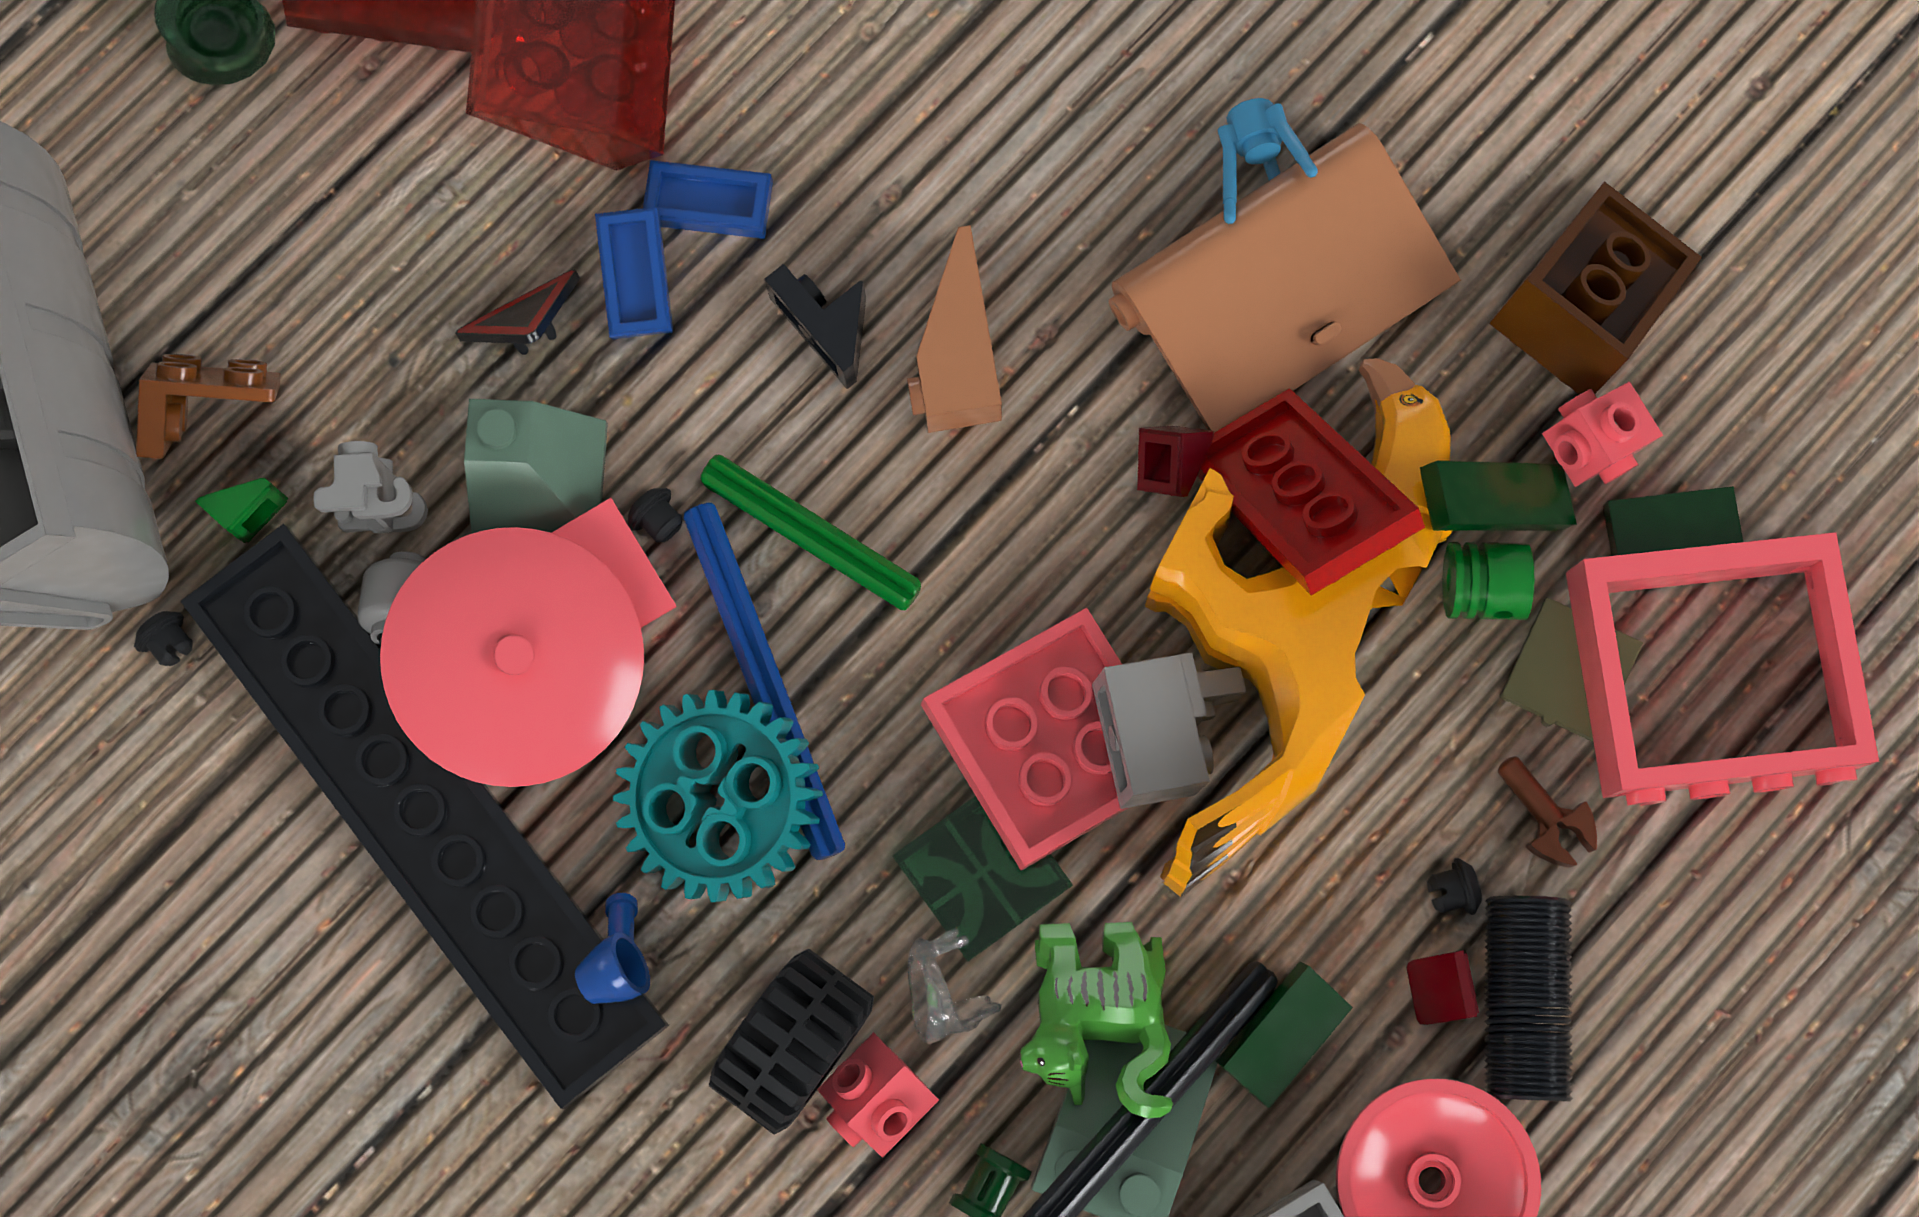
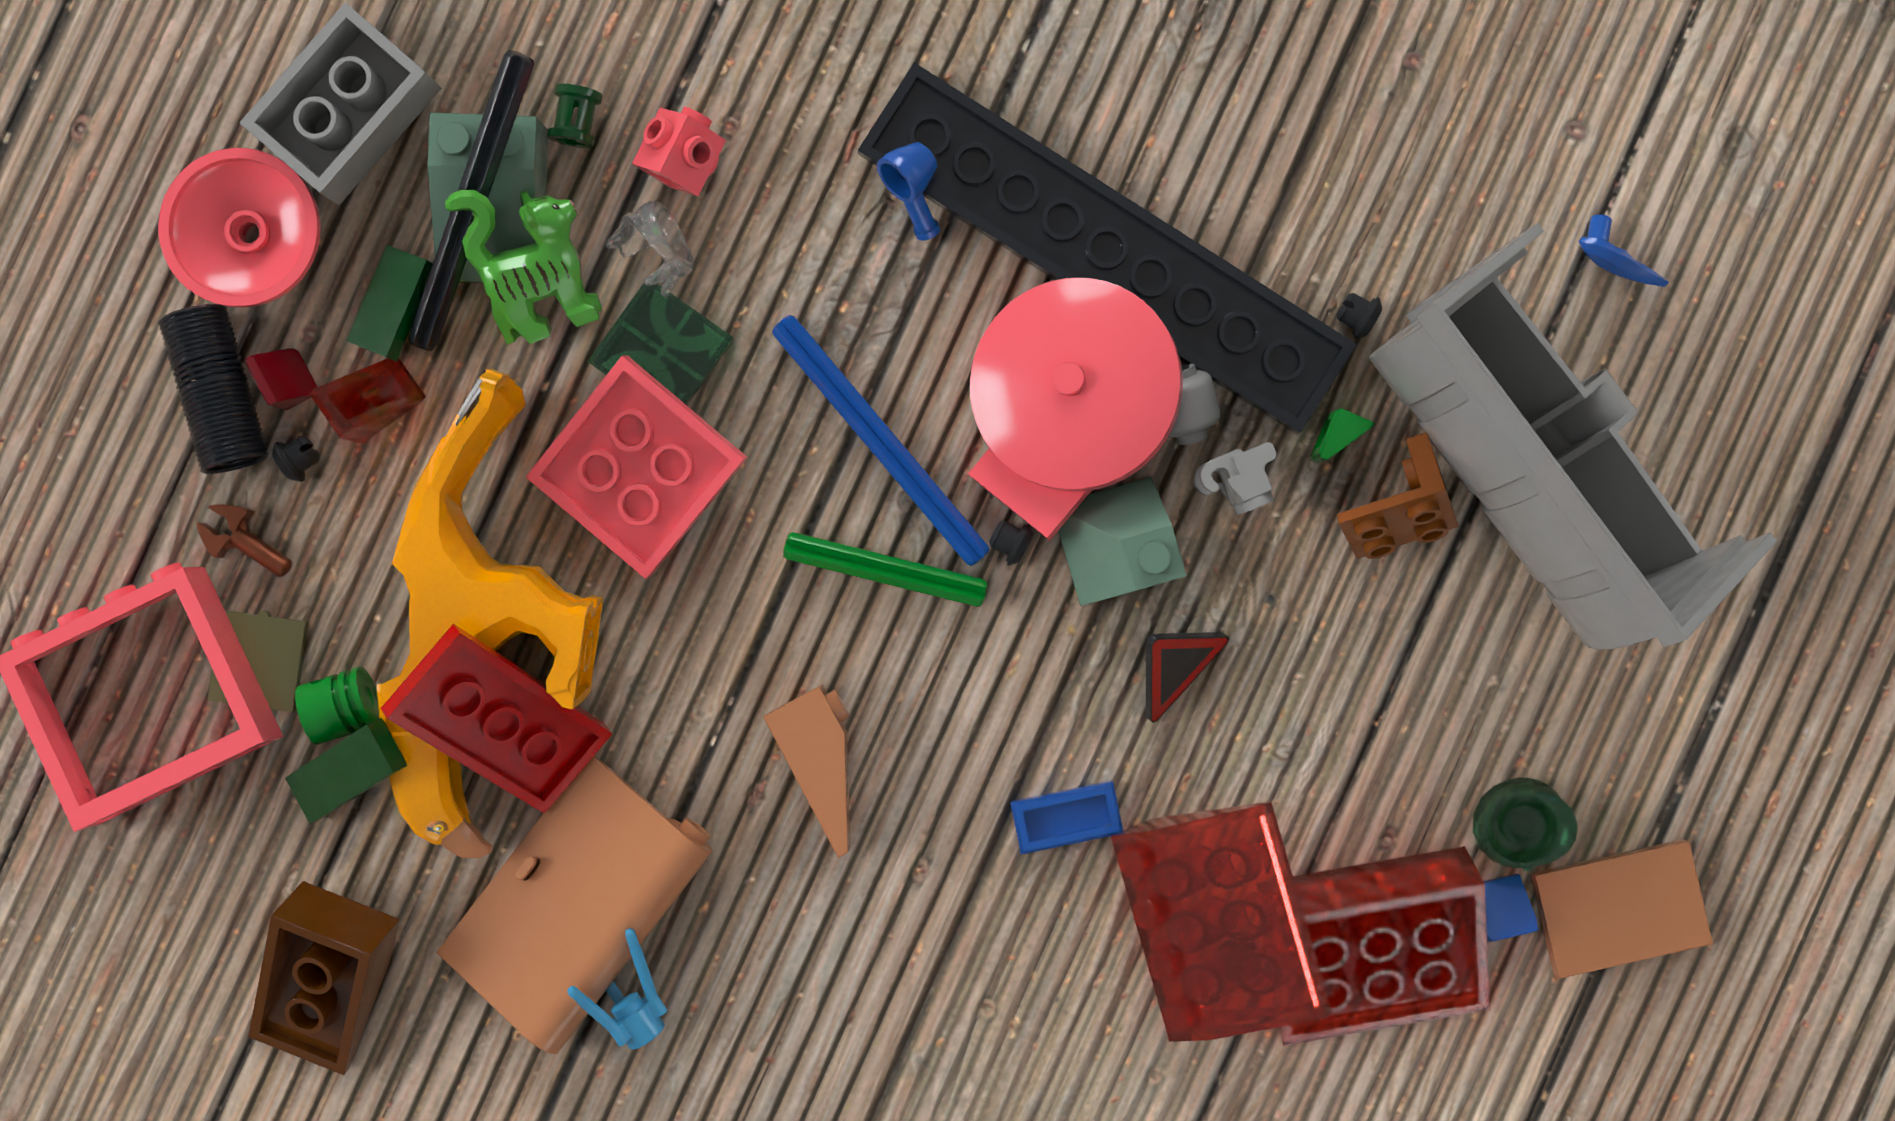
camera: 160 degrees right, 10 degrees up
blue tile [595,207,673,339] -> none
teal gear [613,690,823,902] -> none
black tyre [709,949,874,1135] -> none
black slope [764,264,866,389] -> none
light grey hinge [1092,653,1246,809] -> none
dark red slope [1137,426,1214,497] -> none
coral brick [1542,381,1663,487] -> none
dark green tile [1603,486,1744,556] -> none
none -> clear red slope [309,358,426,444]

